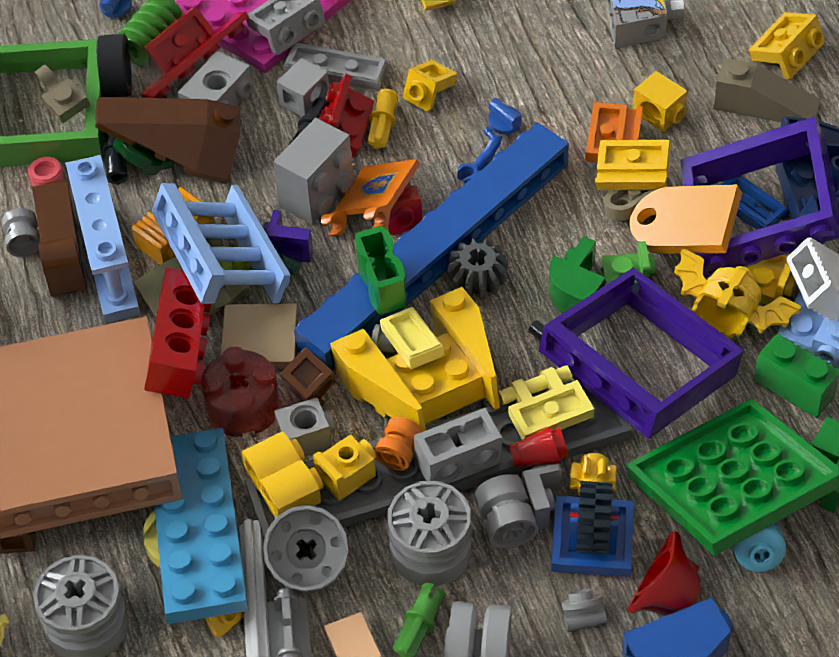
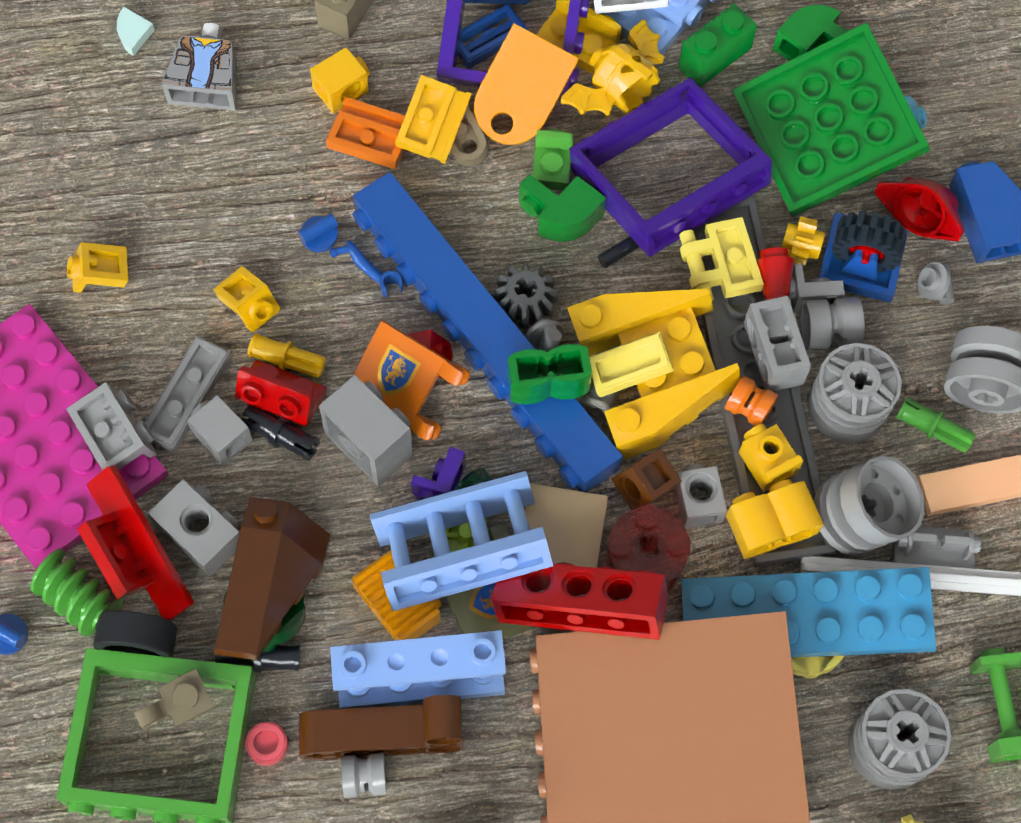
camera: 85 degrees left, 15 degrees up
none -> light grey plate [526,319,565,352]

